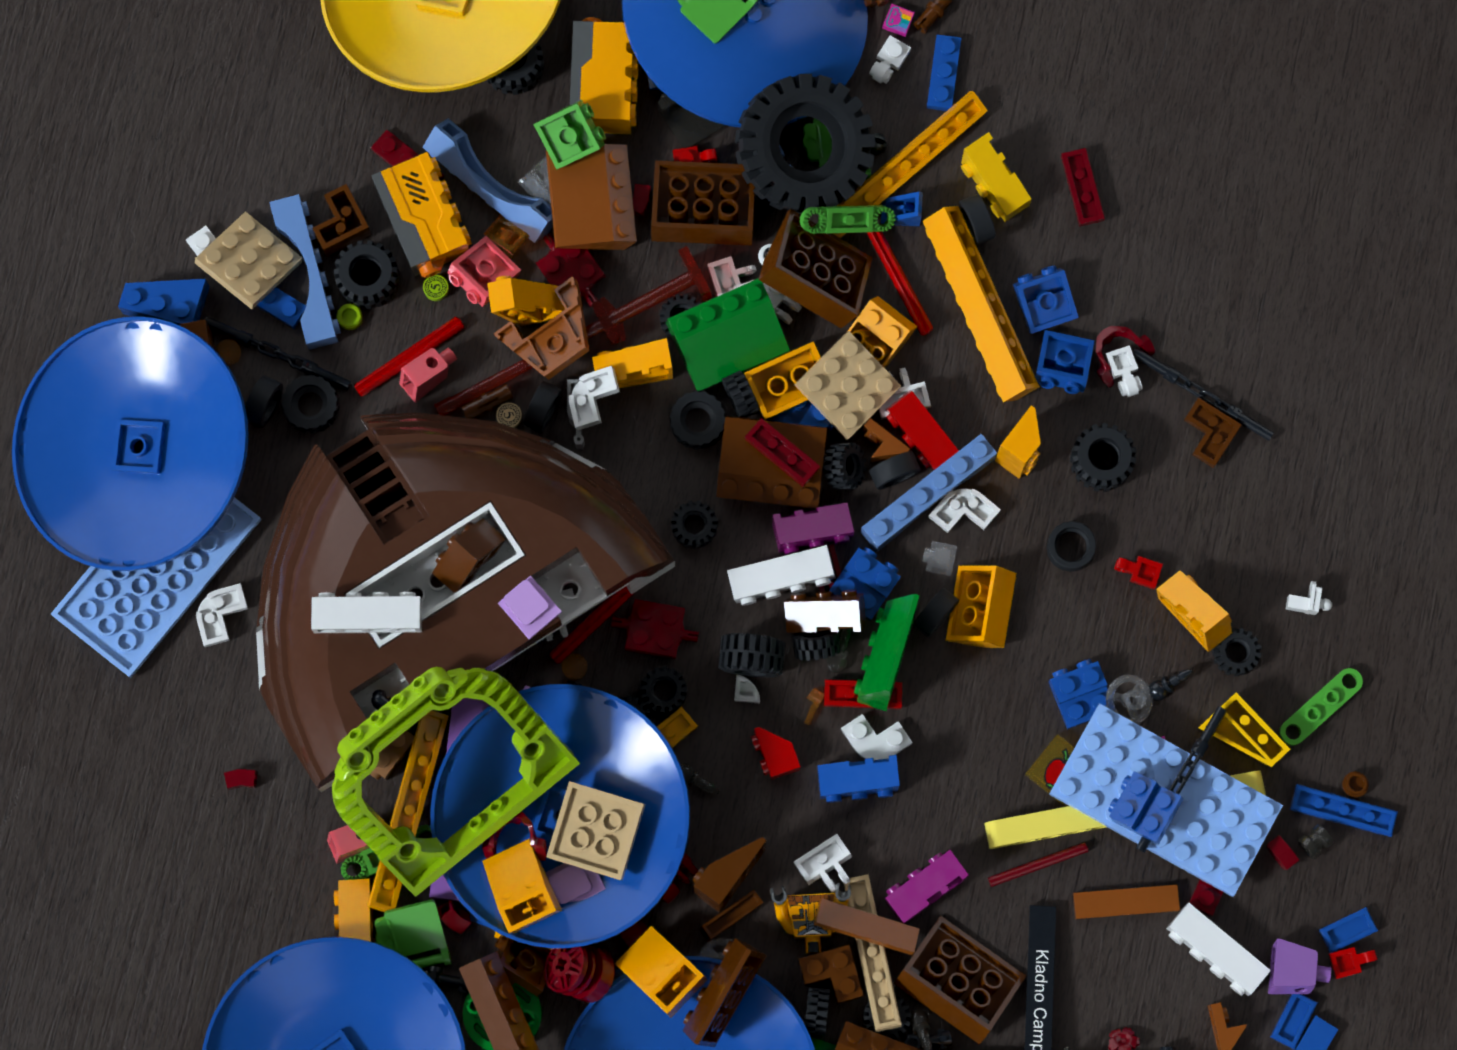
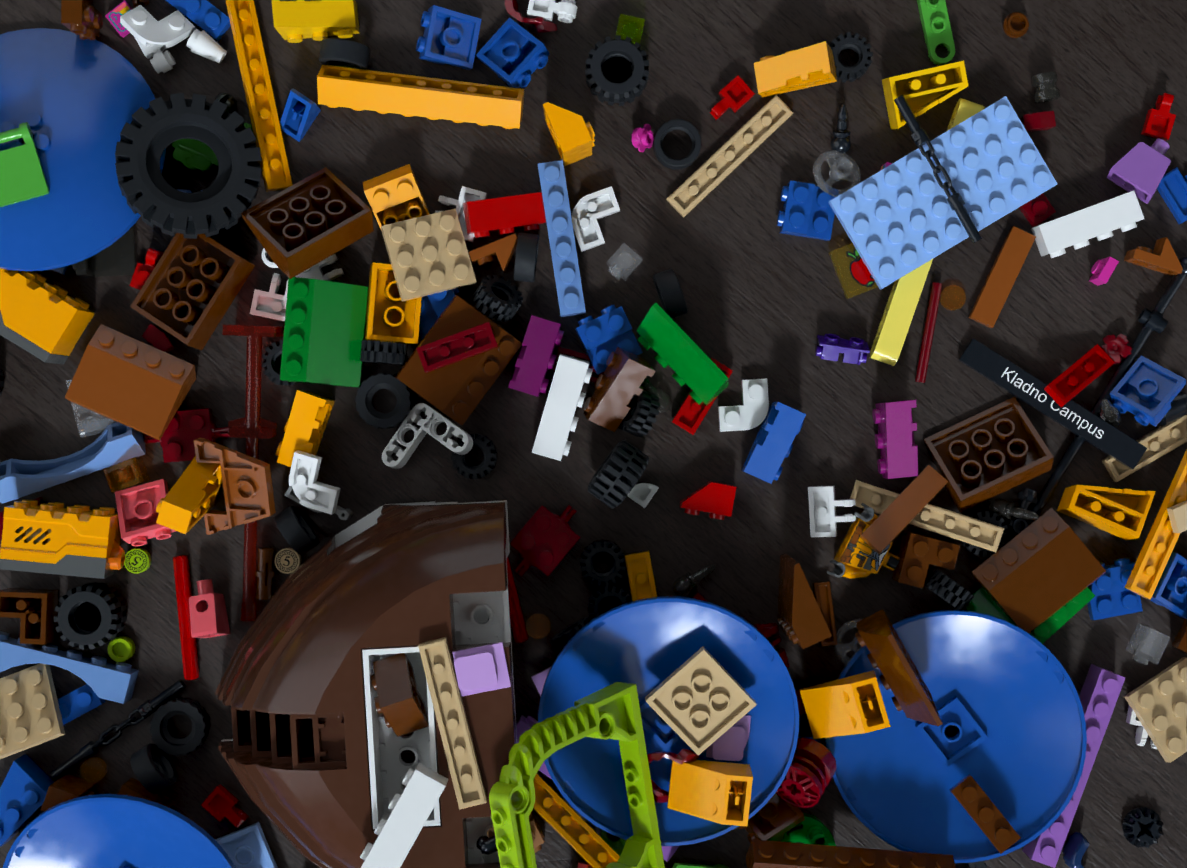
camera: 60 degrees left, 10 degrees up
dark red piece [437,900,471,934] -> none
bright green plate [533,100,606,170] -> none
bright green plate [800,205,896,234] -> none
clear orange hand [804,688,824,725] -> none
red axle [866,231,933,336] -> none
light orange slope [946,566,1017,648] -> none
blue plate [1108,771,1184,845] -> none
blue tile [1290,784,1398,837] -> none
blue tile [1319,907,1378,953] -> none
none -> white plate [120,5,195,48]
none -> white cone [186,29,227,64]
none -> red plate [201,784,249,828]
none -> white beam [382,403,473,469]
none -> tan tile [418,637,488,810]
none -> clear neon green plate [616,14,645,44]
none -> dark pink plate [632,124,654,152]
none -> tan tile [666,95,793,218]
none -> dark purple hinge [815,334,870,365]
none -> clear orange piece [940,285,966,311]
none -> red plate [1044,344,1115,407]
none -> dark pink plate [1089,256,1119,286]

